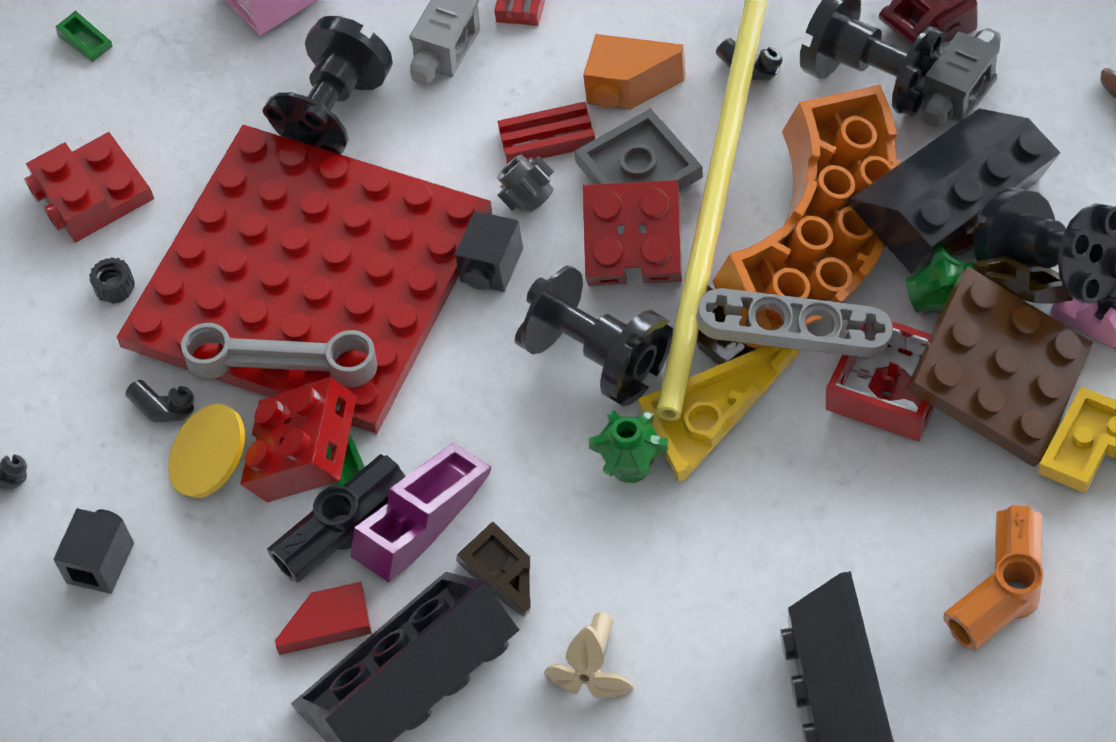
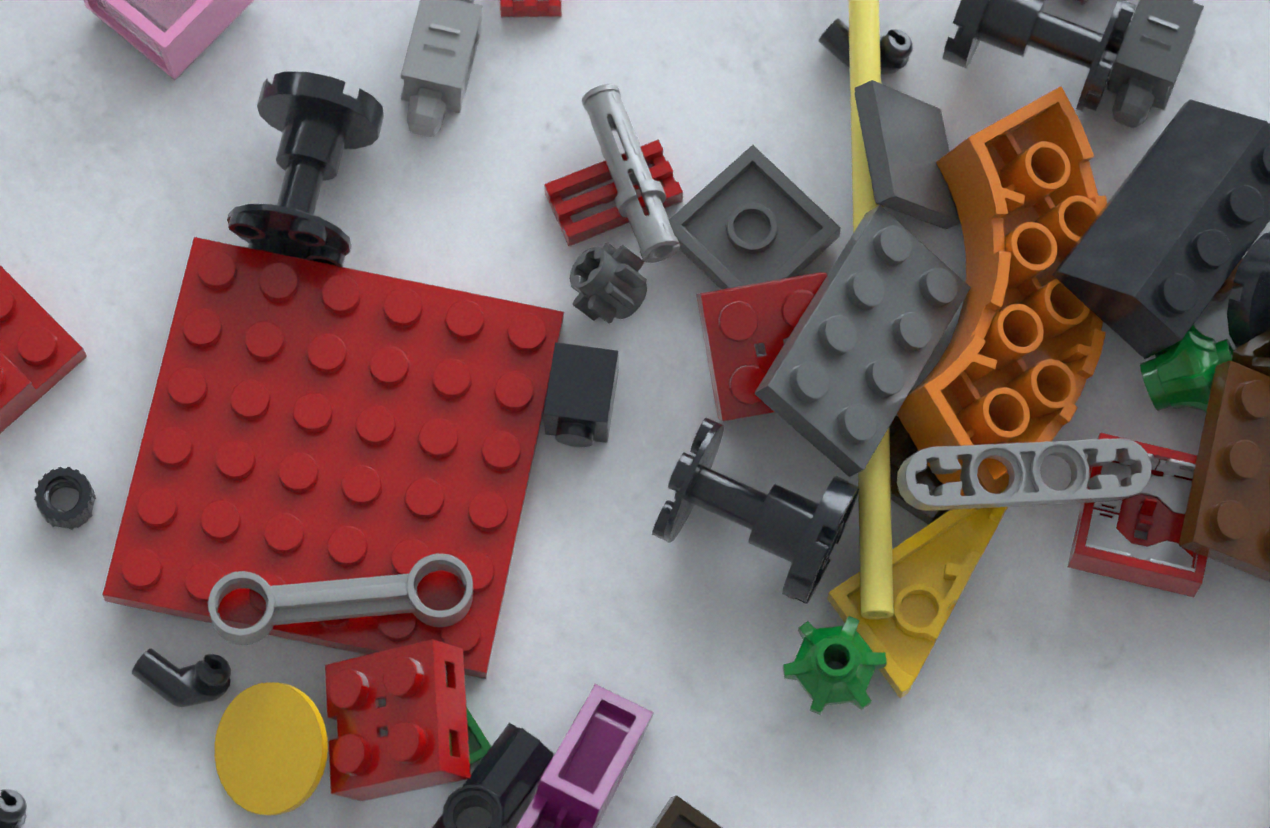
camera: 20 degrees left, 15 degrees up
orange slope [583,34,686,110] -> none
none -> light grey pin [582,84,680,263]
none -> dark grey plate [754,205,971,477]
none -> dark grey tile [854,80,960,229]

